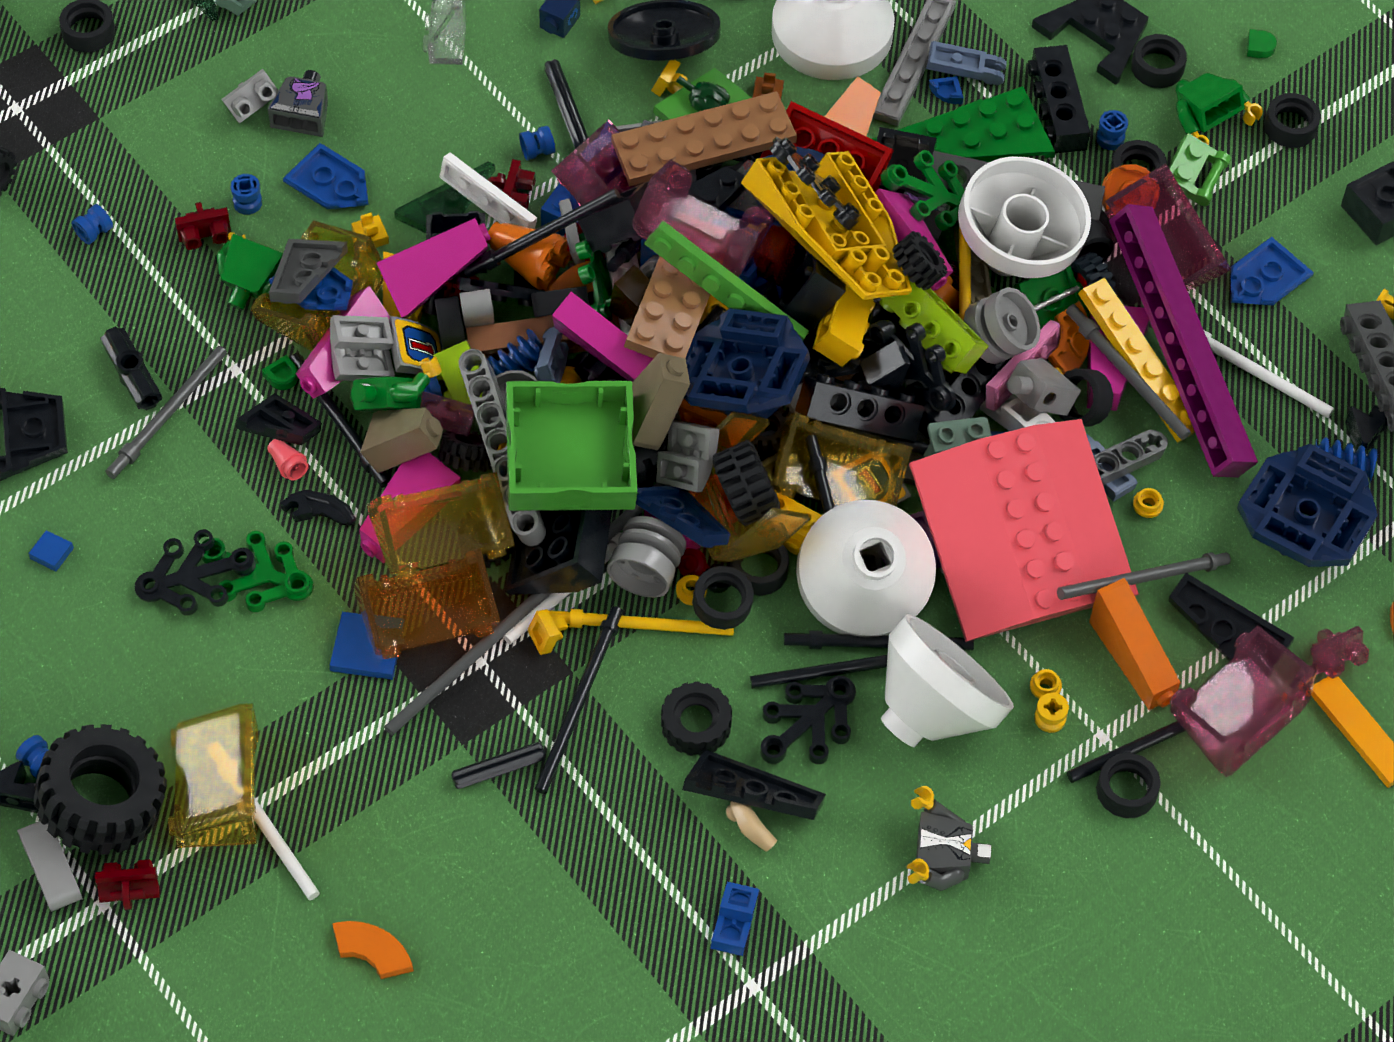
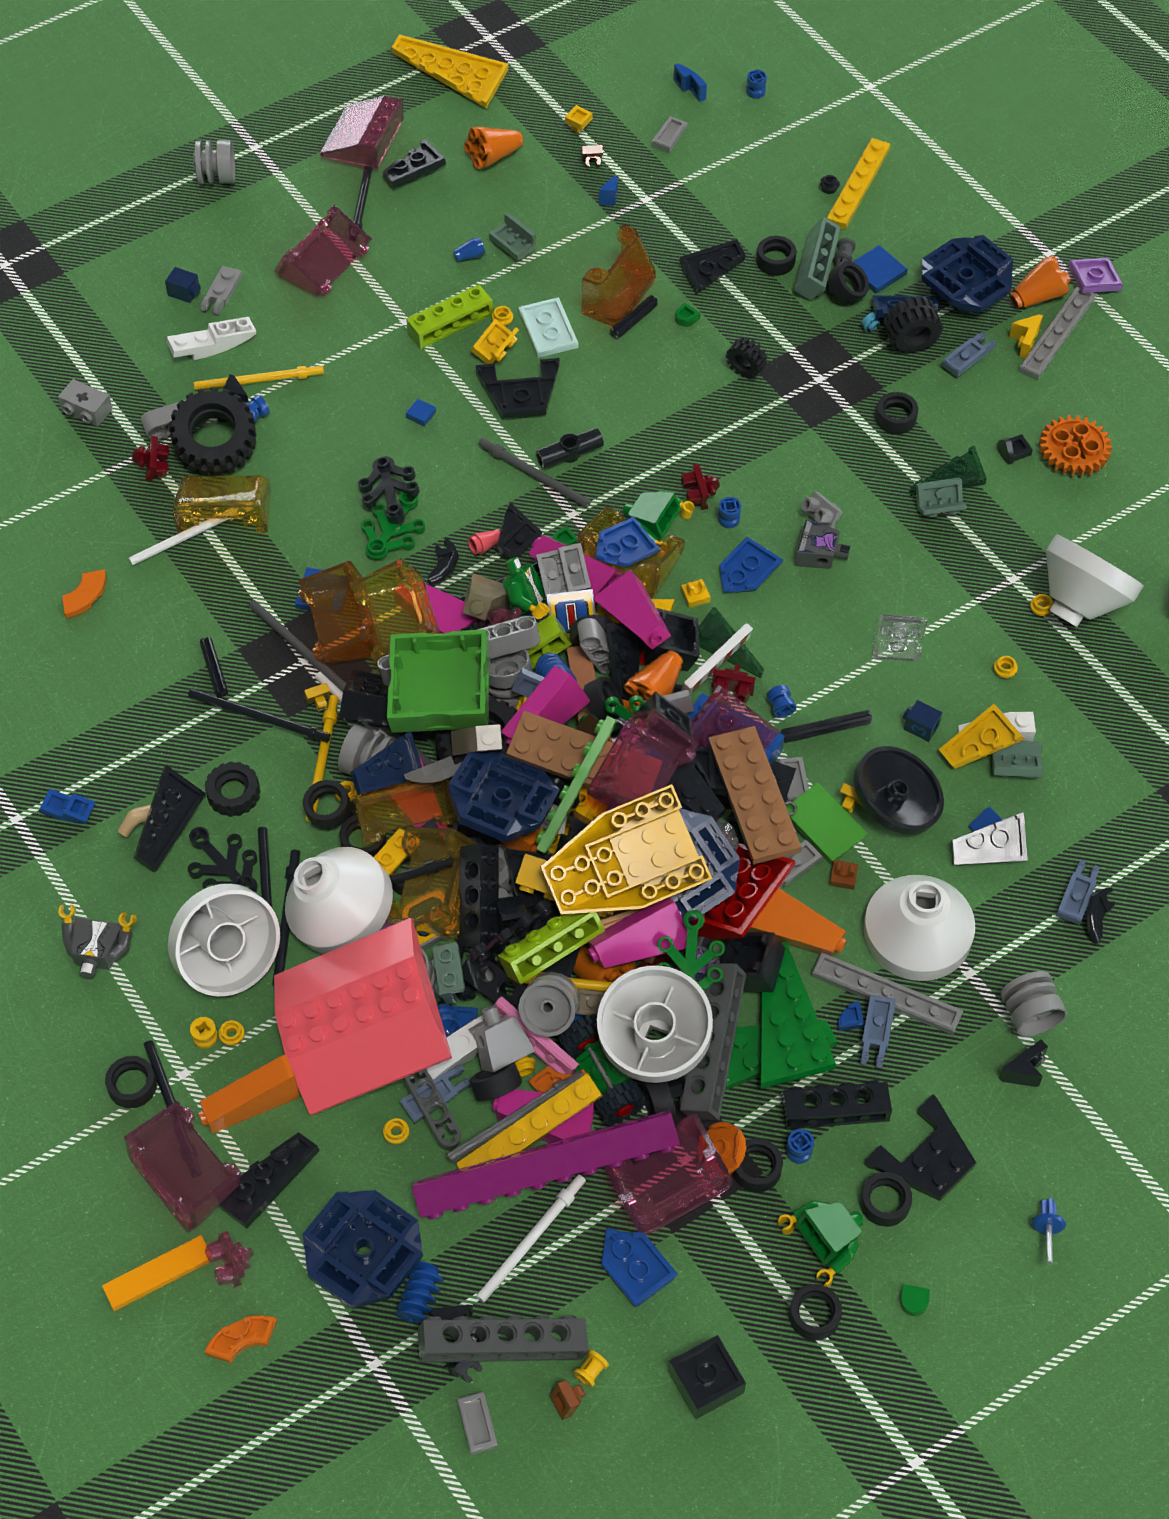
camera: 95 degrees right, 0 degrees up
blue wheel [71,204,113,245] -> none
dark grey wing [269,239,348,304] -> none
black bar [463,188,621,278] -> none
dark green piece [676,76,730,112] -> none
black tyre [713,440,780,526] -> none
black plant [769,137,861,230] -> none
black tyre [892,231,947,290] -> none
dark grey bar [1057,552,1231,600] -> none
bright green plate [1162,133,1231,206] -> none

